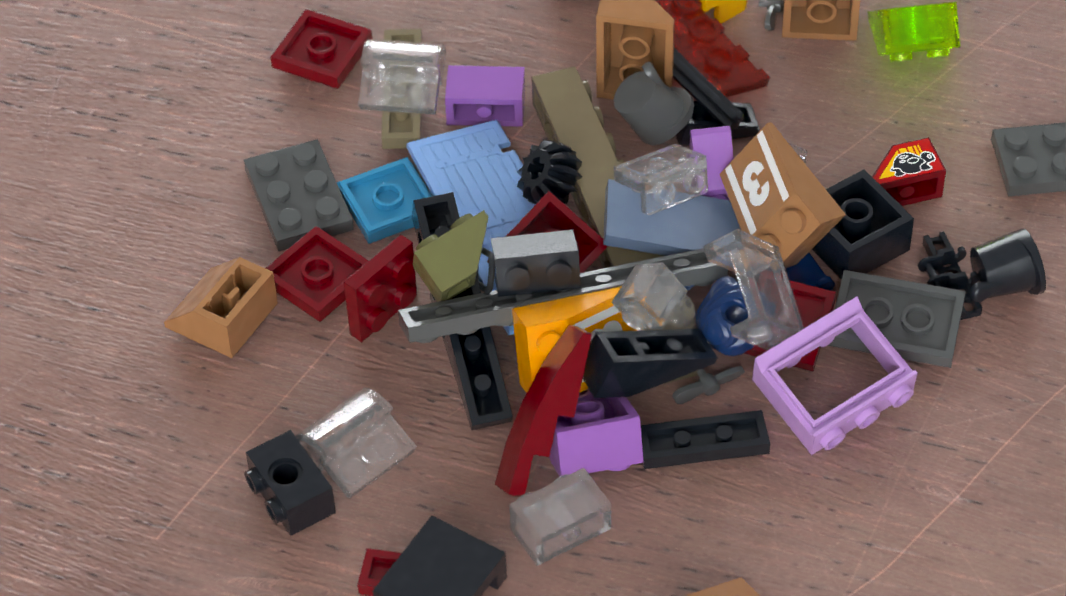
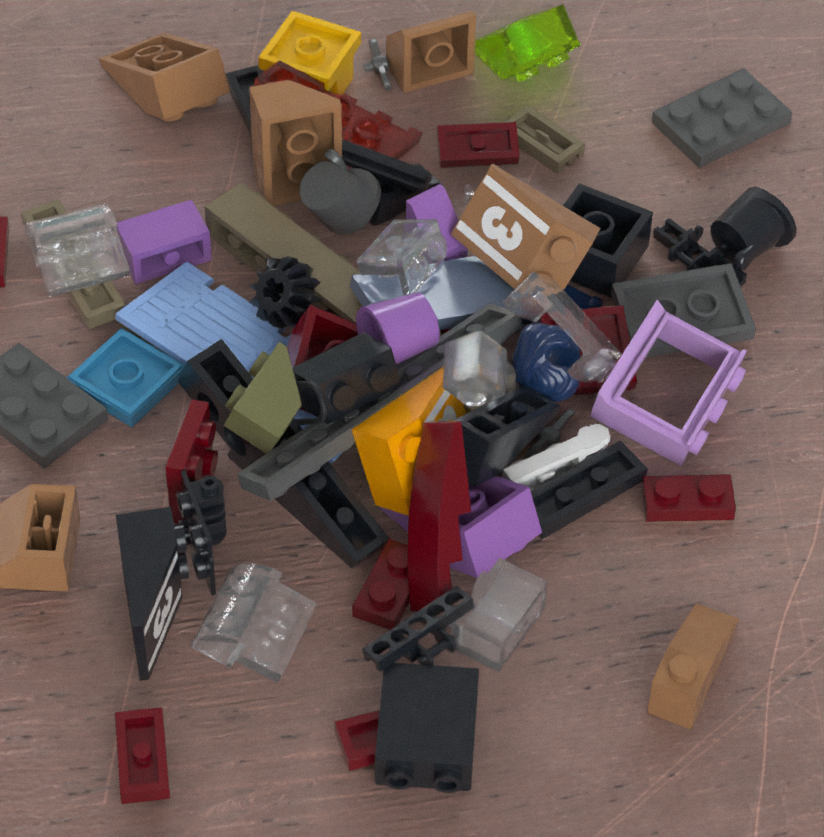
camera: 30 degrees left, 0 degrees up
black brick [244,430,336,536] -> none
dark red plate [266,226,369,322] -> none
slope [872,137,946,206] -> none
none -> dark red plate [115,707,170,804]
none -> black slope [116,507,189,681]
none -> black hinge [176,471,227,596]
none -> dark red plate [352,539,410,630]
none -> medium lavender hat [356,292,440,365]
none -> black piece [362,586,474,672]
none -> dark red plate [437,122,520,168]
none -> white hinge [502,423,611,491]
none -> dark tan tile [504,105,585,174]
none -> dark red plate [642,474,736,522]

